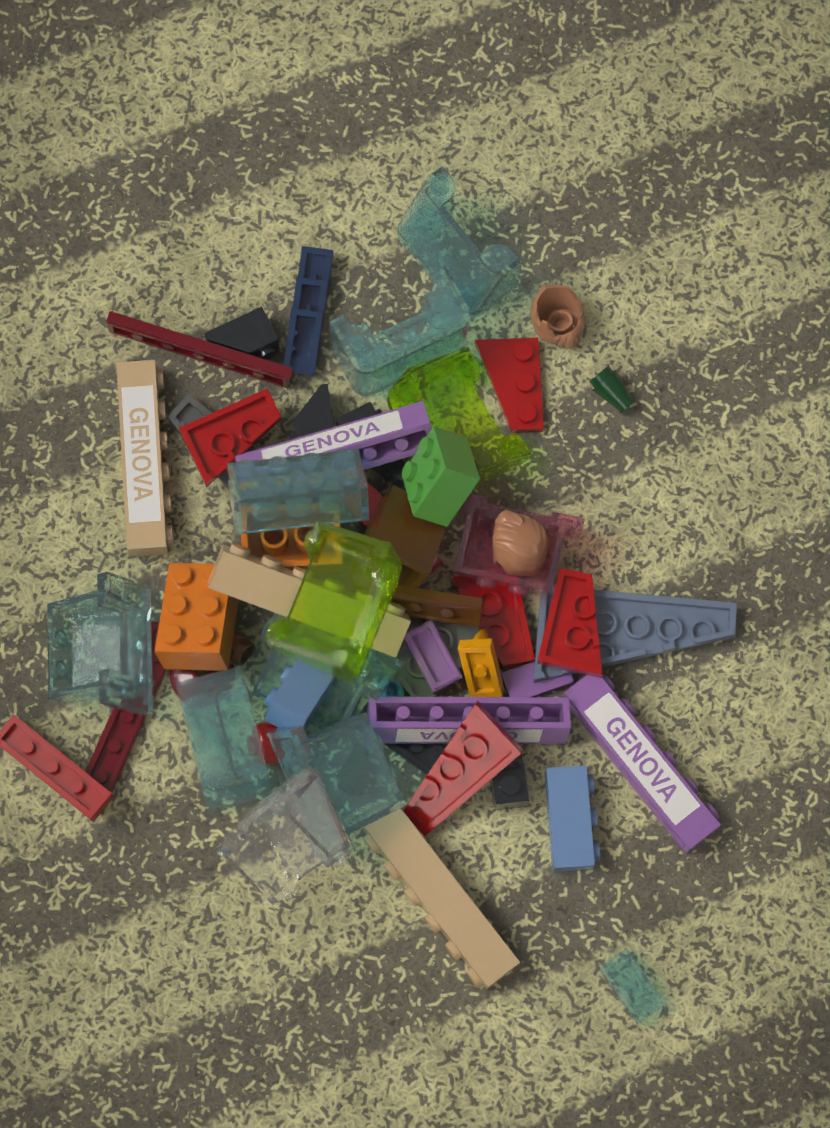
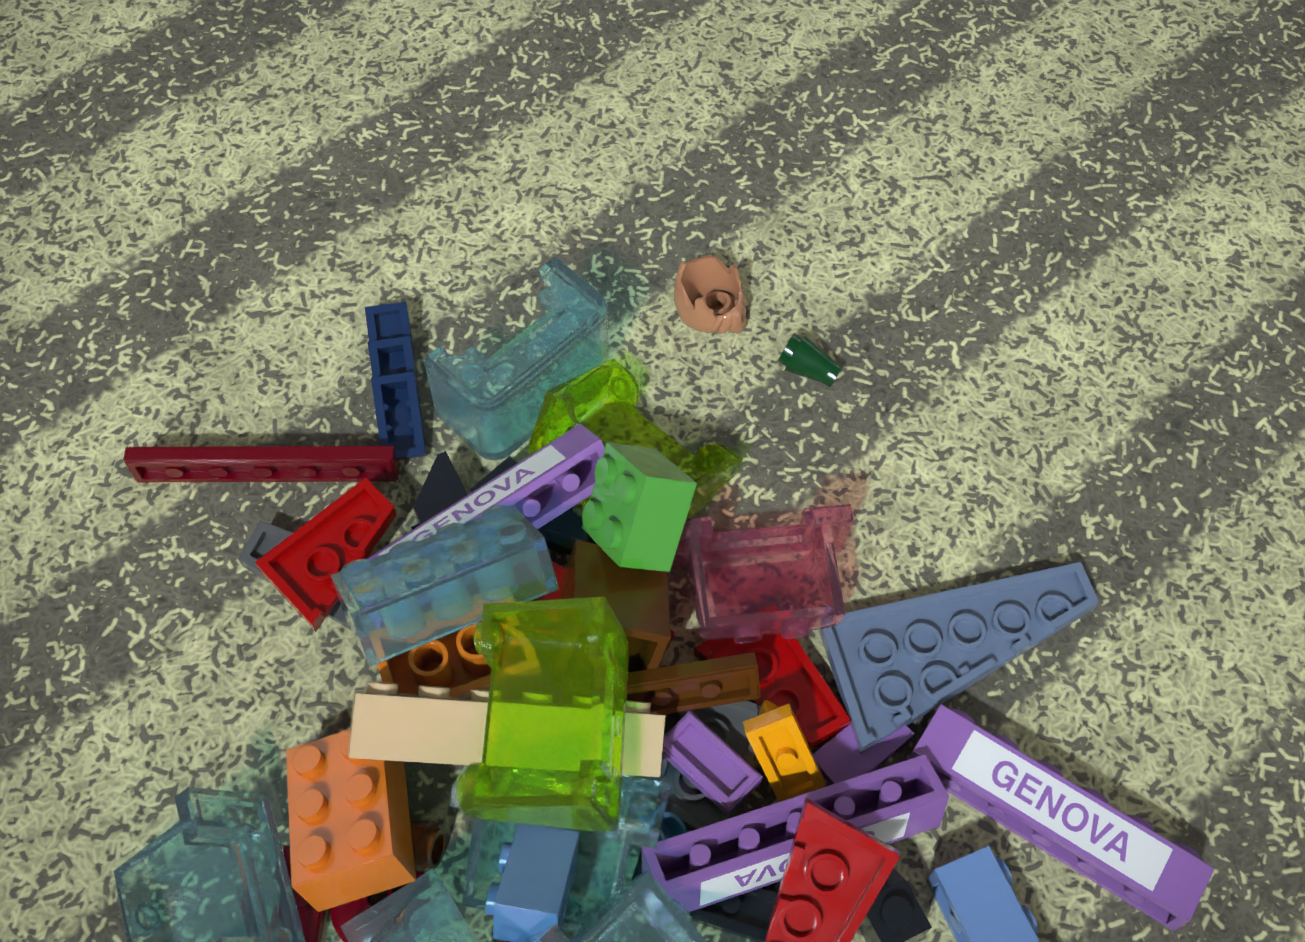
camera: 15 degrees left, 15 degrees down
brick [116,360,174,557] -> none
black slope [204,306,280,360] -> none
clear light blue windscreen [397,166,522,319] -> none
red wing [474,337,544,433] -> none
nougat hair [492,509,549,577] -> none
red wing [537,568,602,678] -> none

